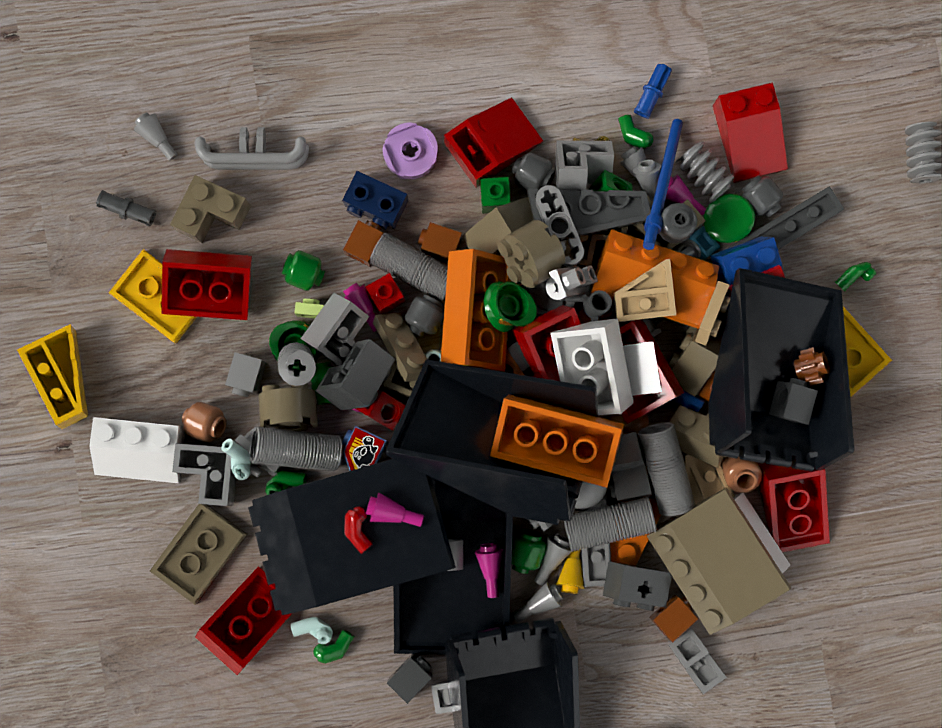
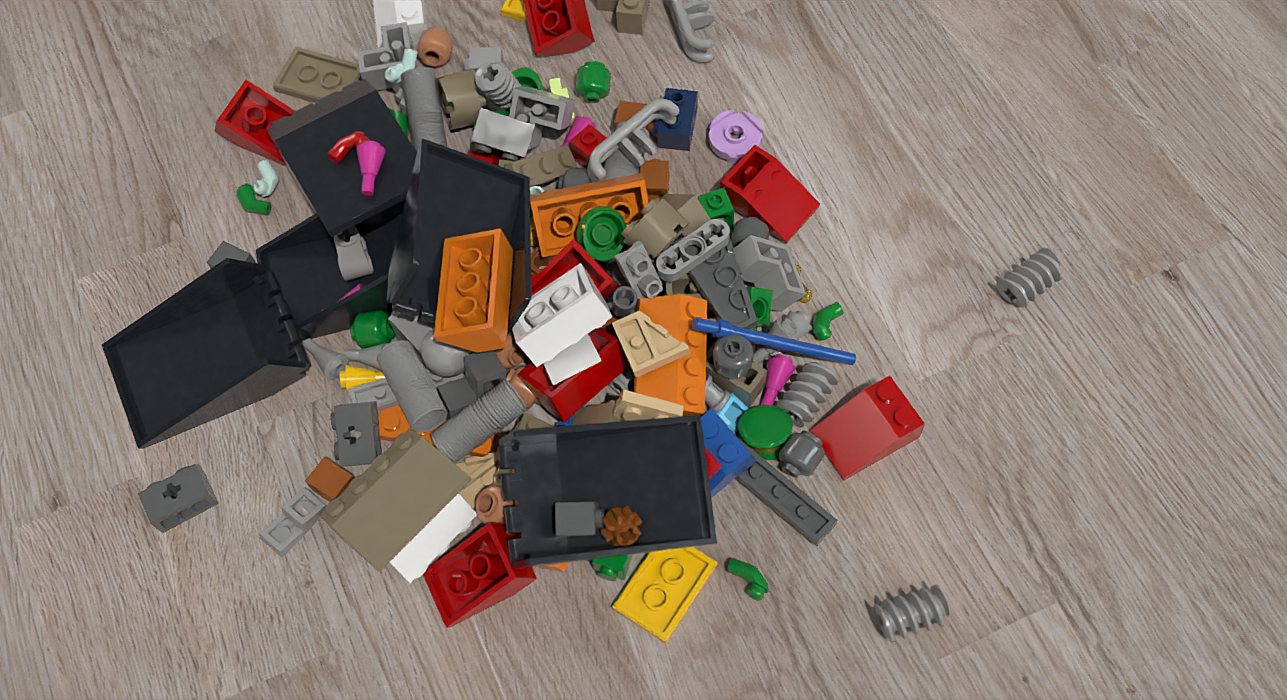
camera: 80 degrees right, 20 degrees down
blue axle [634,64,672,119] -> none
none -> light grey piece [587,98,679,183]

